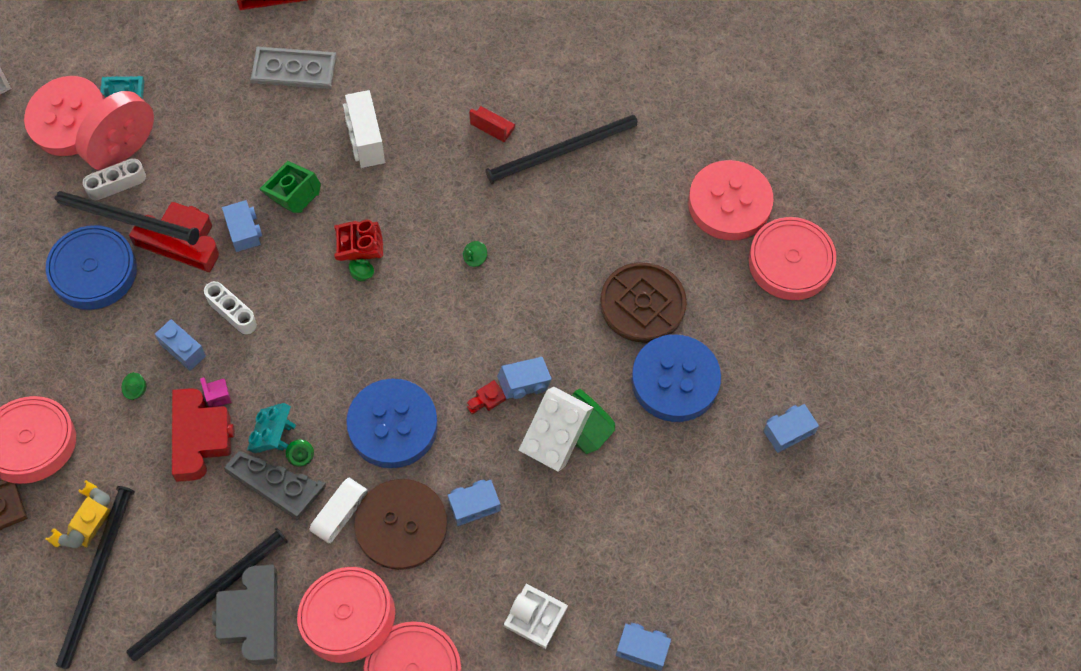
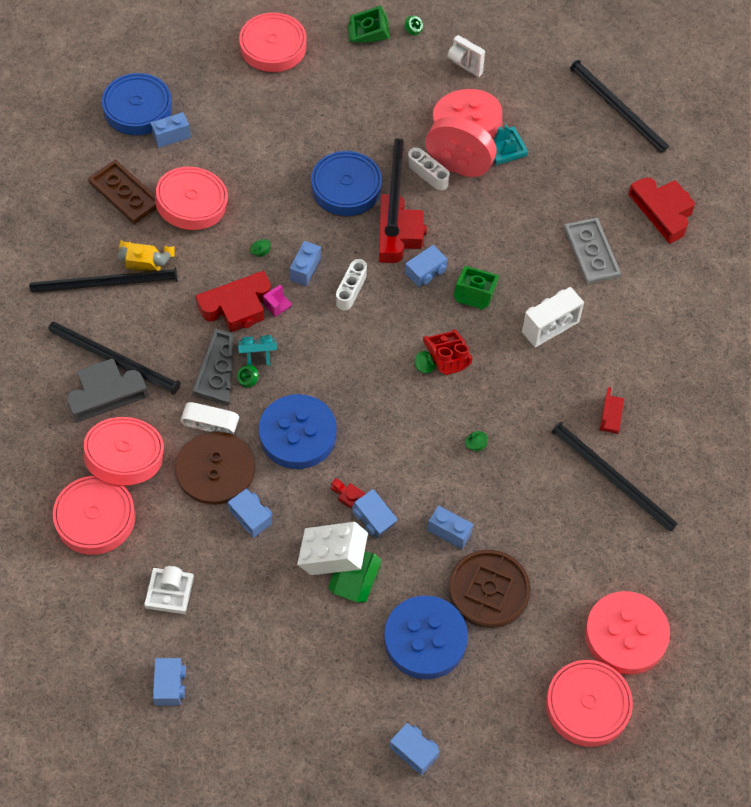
camera: 70 degrees right, 5 degrees down
none -> medium blue brick [427,505,474,549]

